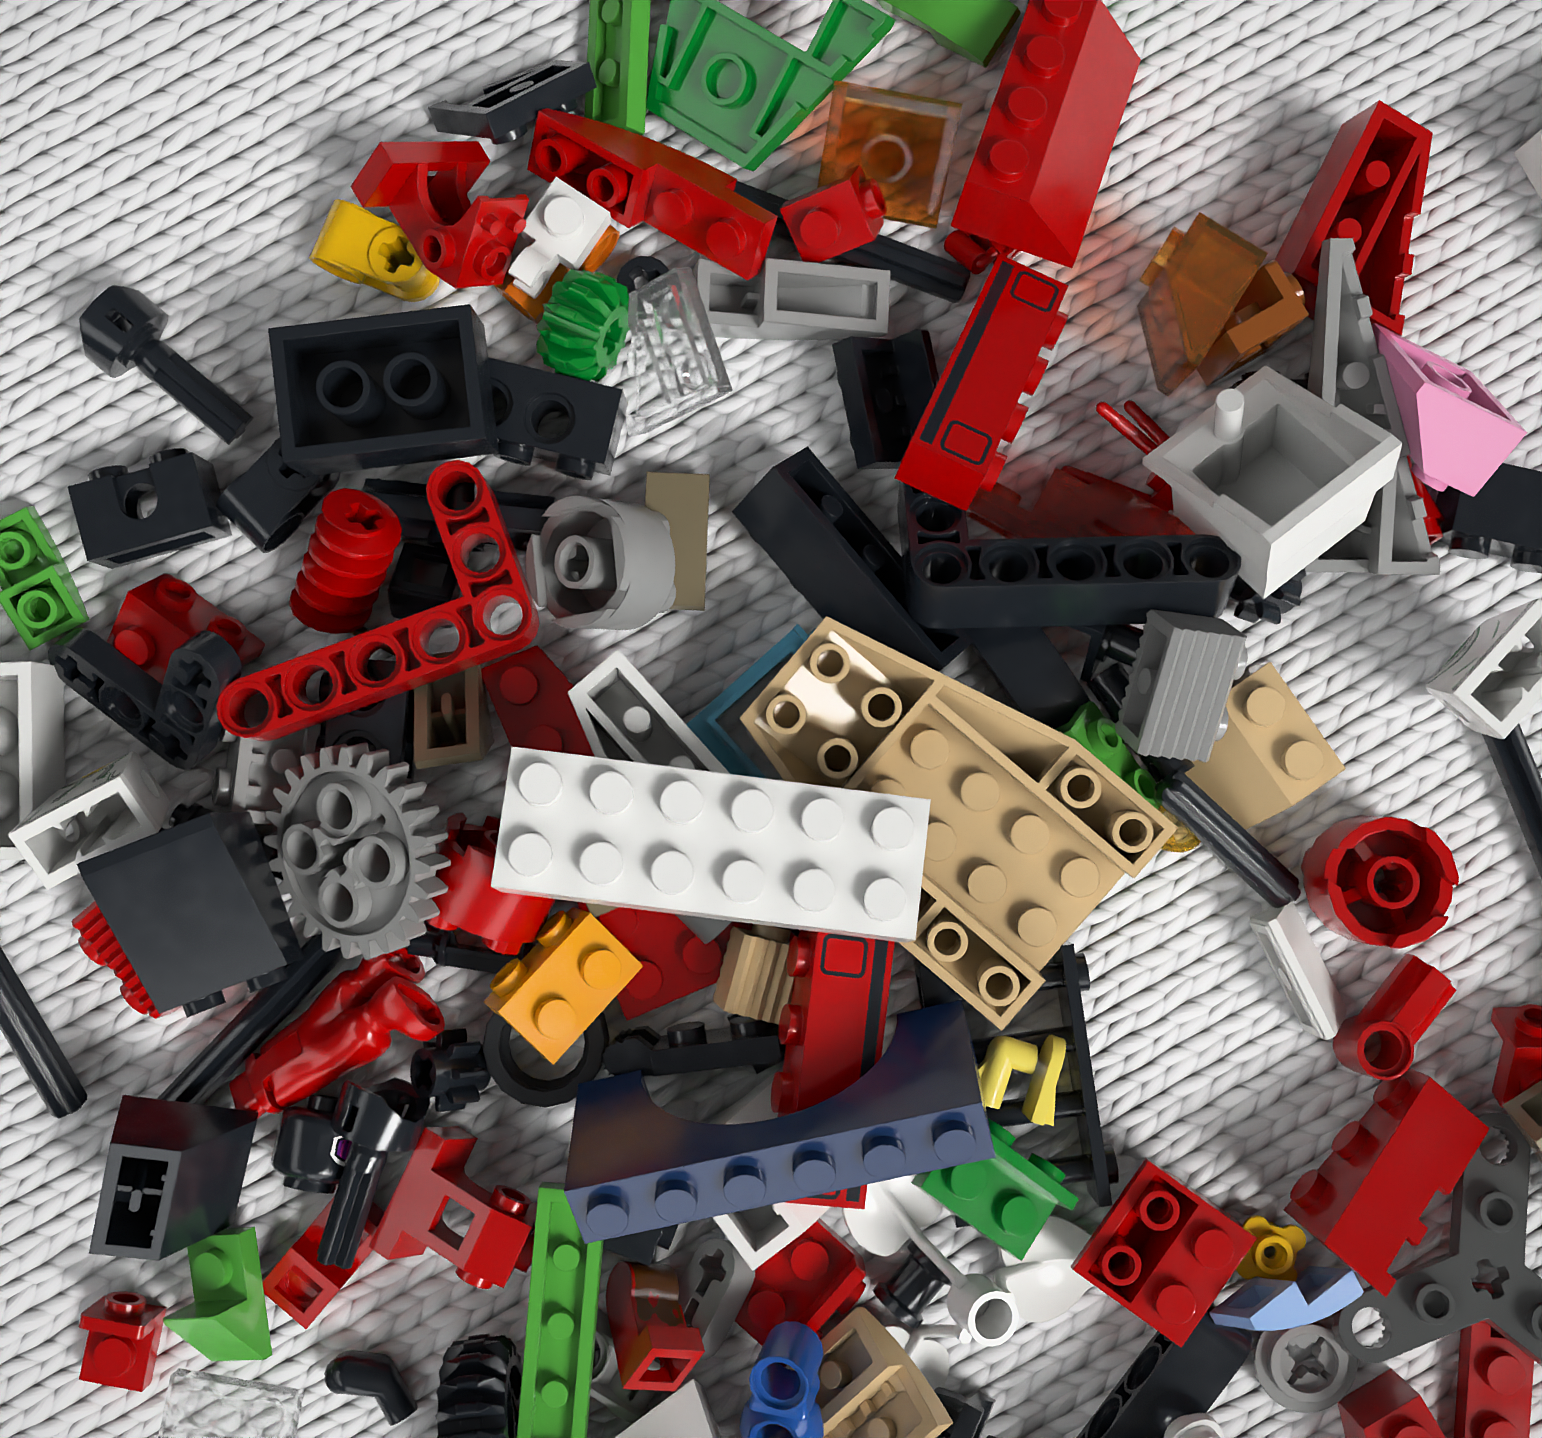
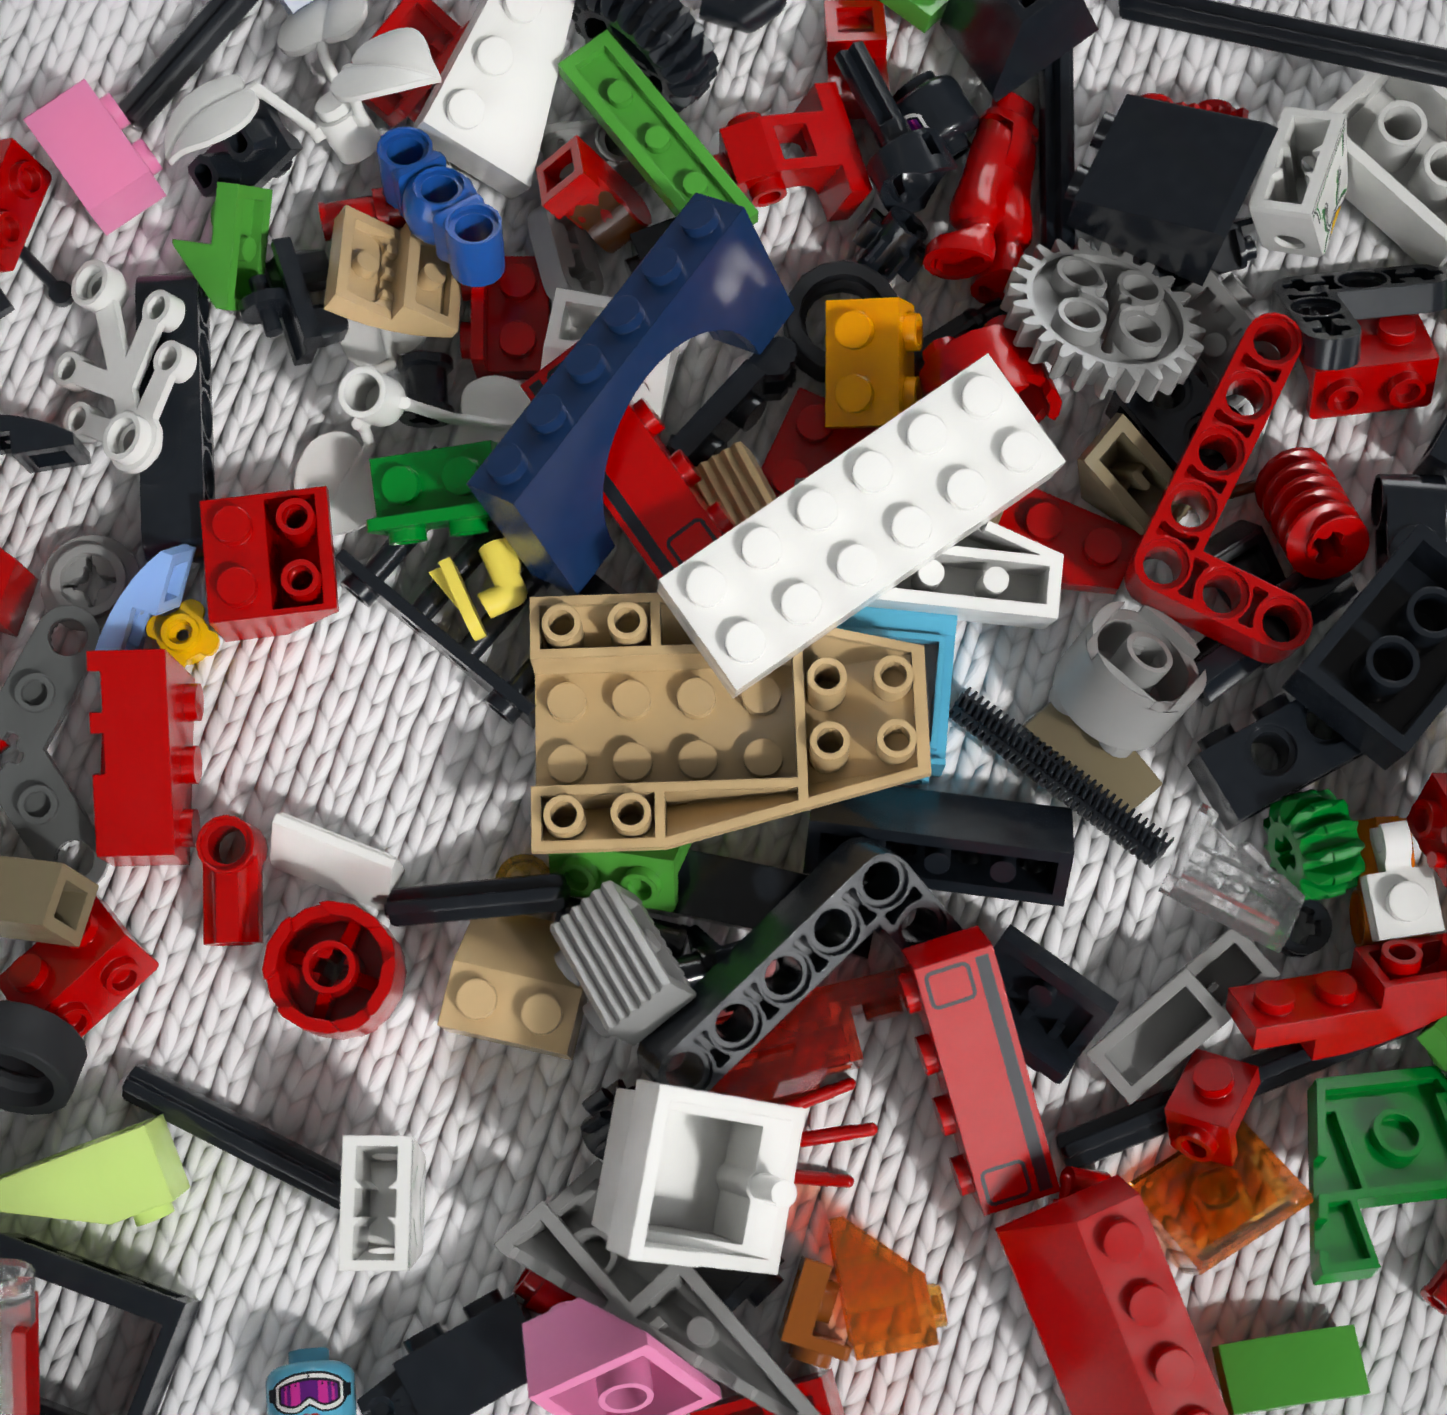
camera: 140 degrees right, 10 degrees down
none -> black axle [949,687,1174,869]

